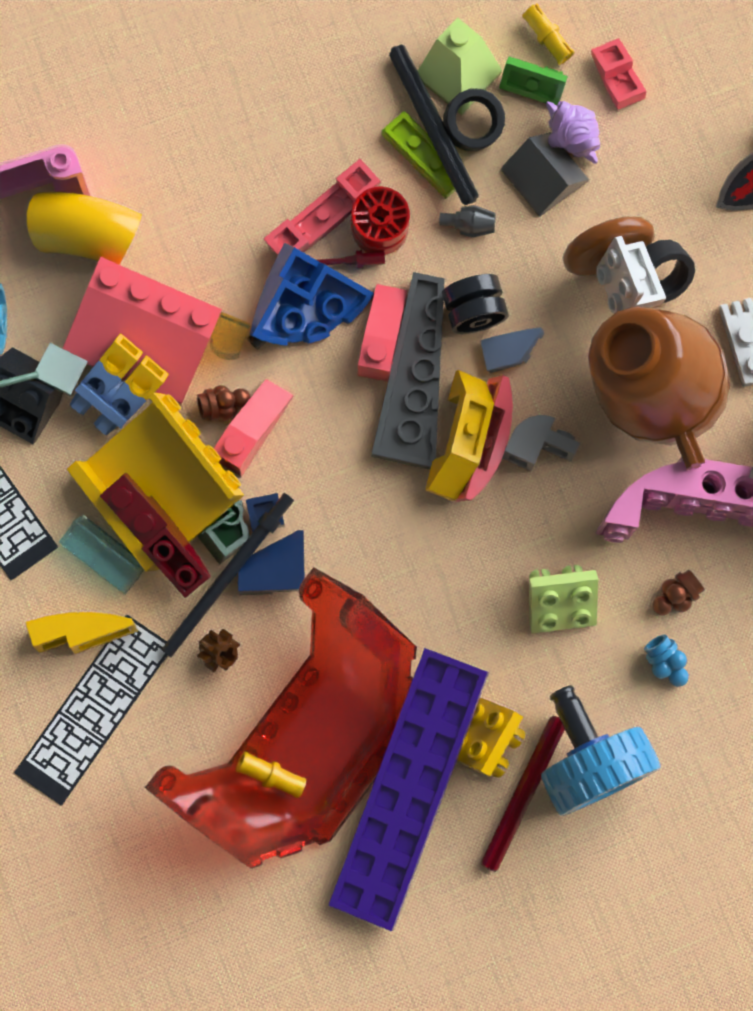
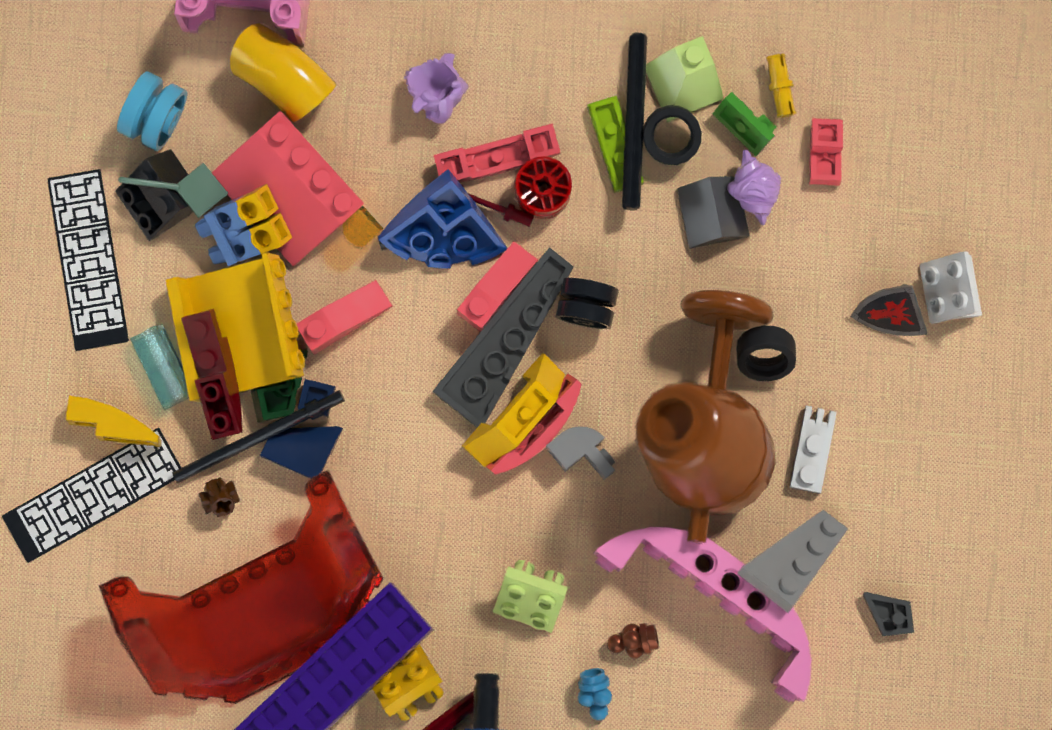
camera: 25 degrees right, 5 degrees up
copper piece [197,385,250,421] -> none
yellow pin [236,751,306,798] -> none
dark grey piece [439,205,496,237] -> none
sand blue slope [480,327,544,373] -> none
white bracket [596,236,666,314] -> none
none -> lavender hair [404,53,469,124]

